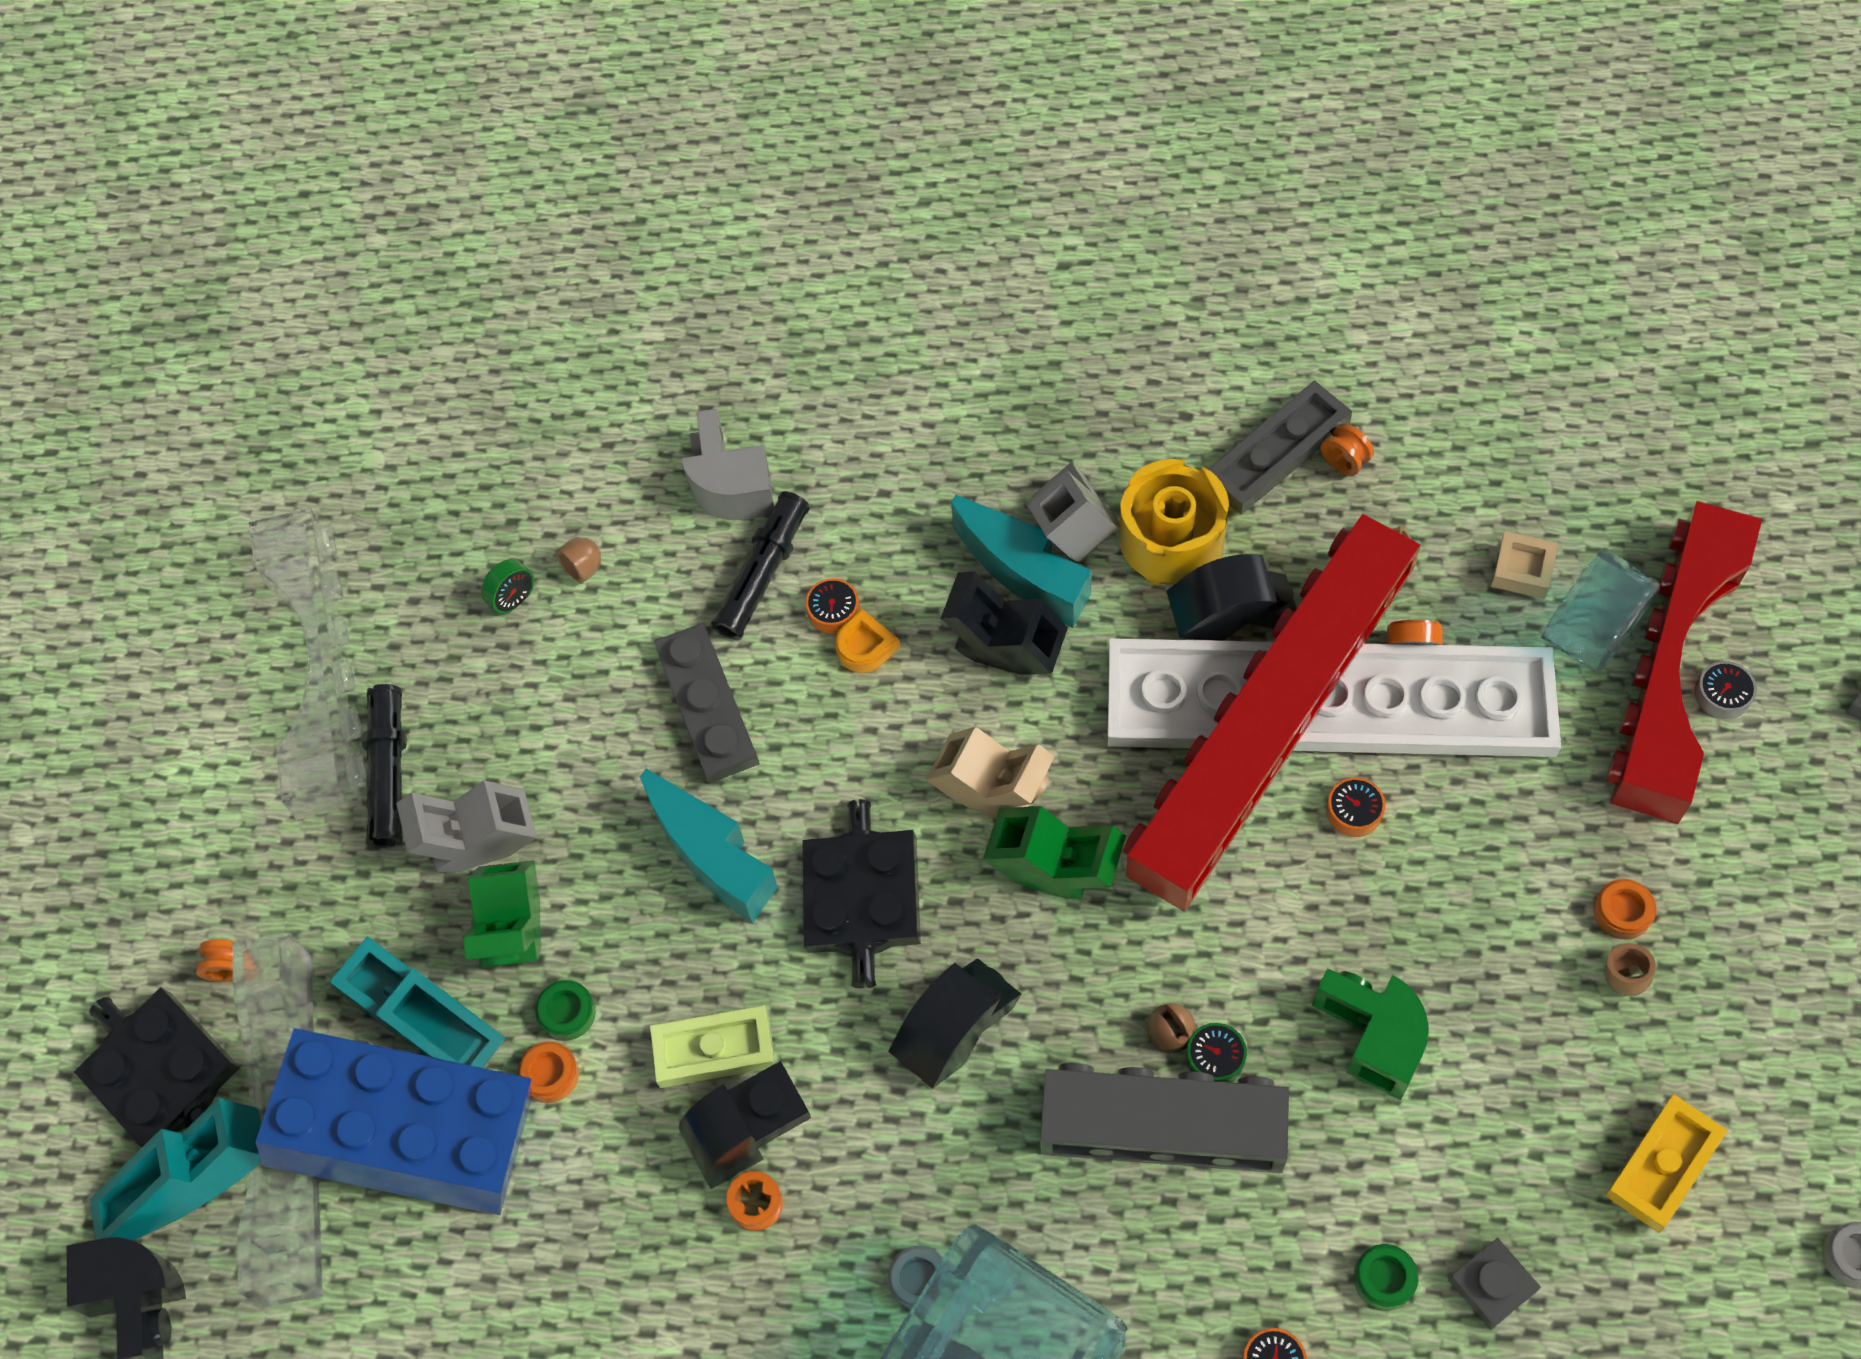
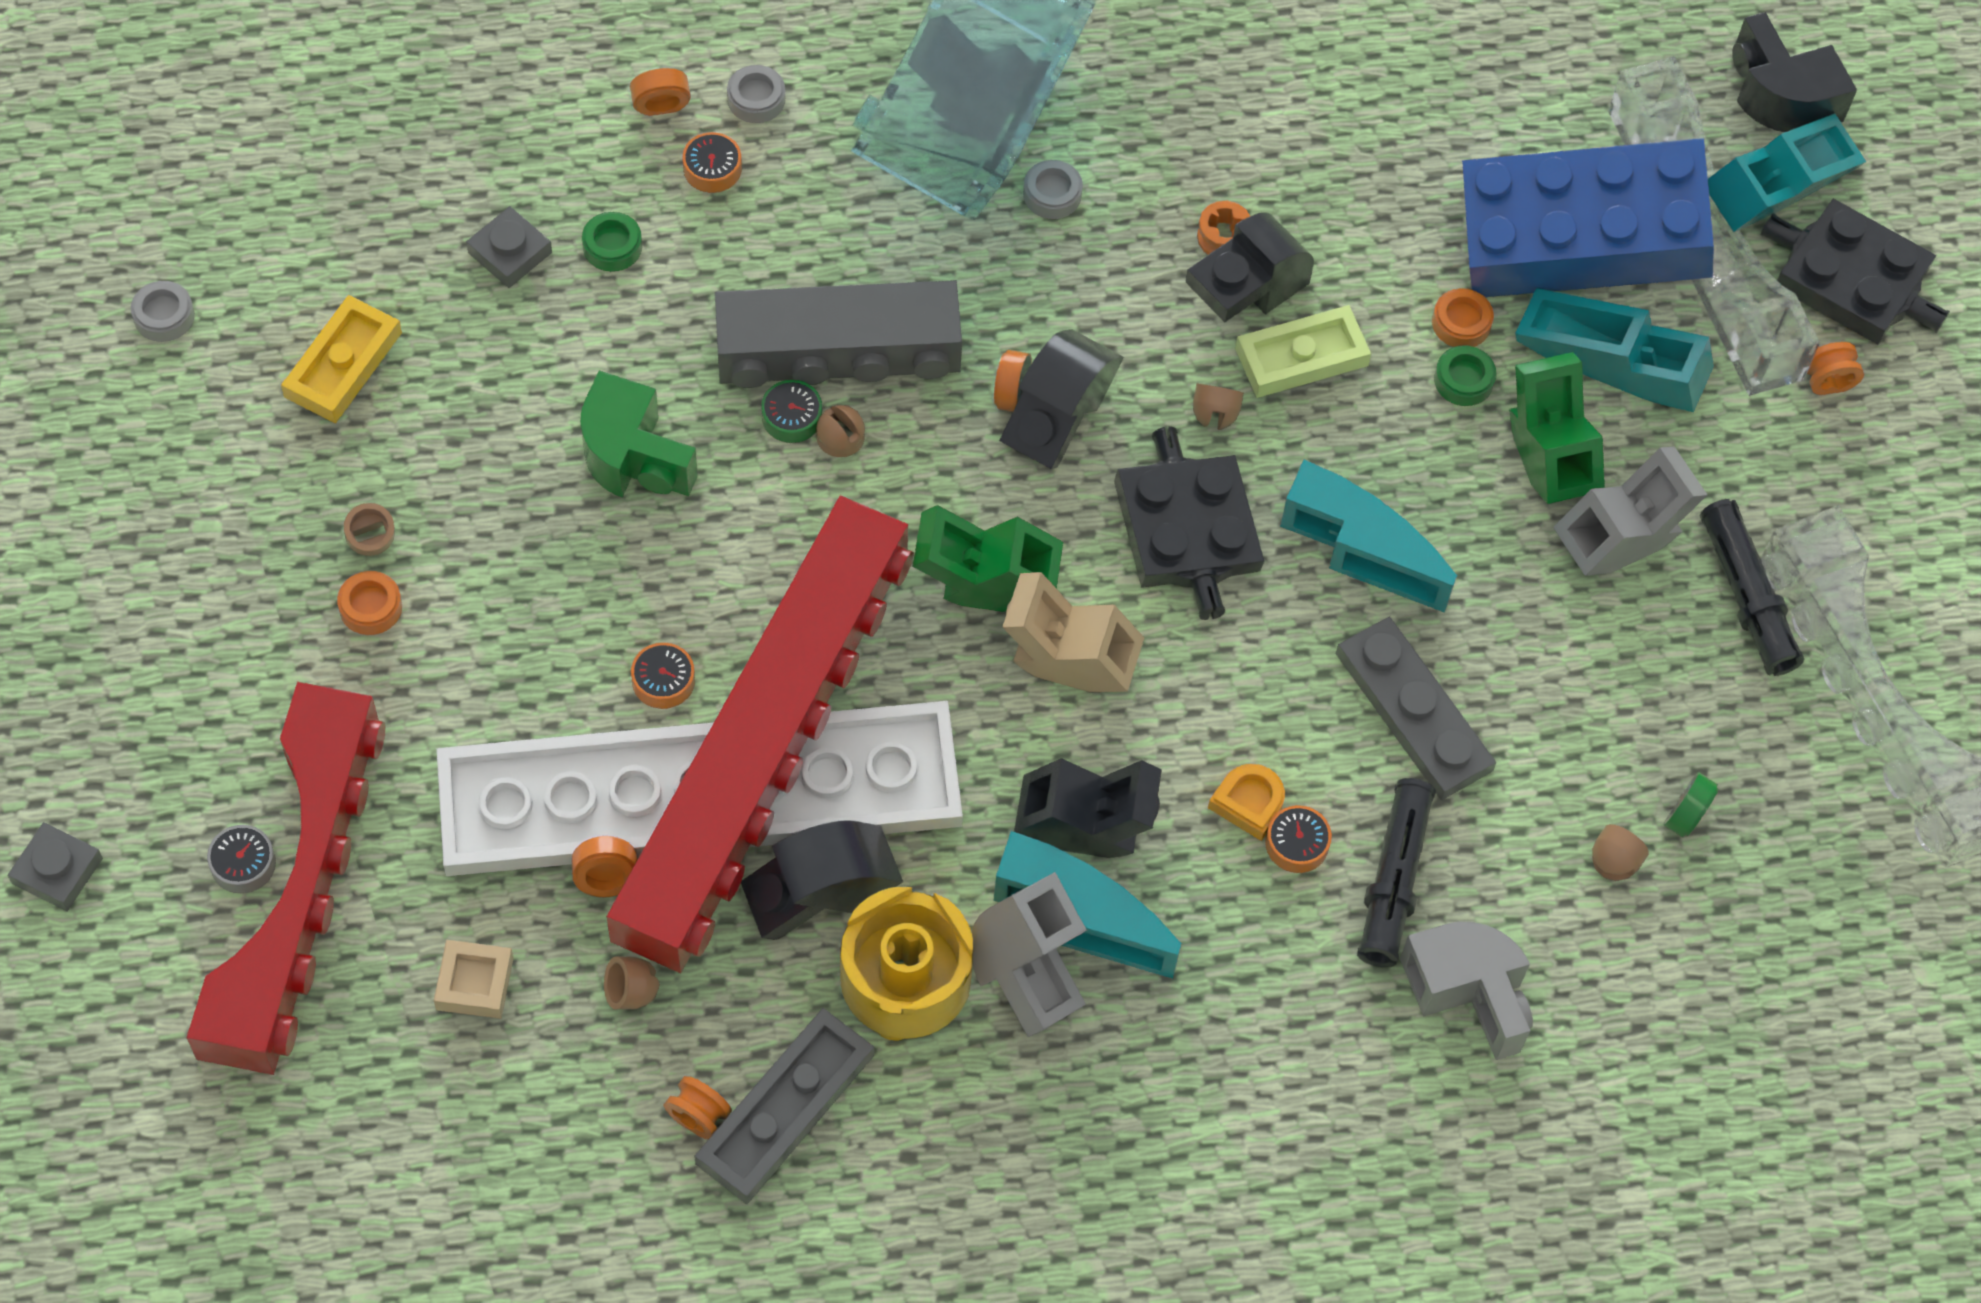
camera: 160 degrees right, 0 degrees up
clear light blue piece [1541,547,1660,673] -> none
none -> orange tile [994,350,1032,412]
none -> medium nougat hinge [1193,383,1244,430]

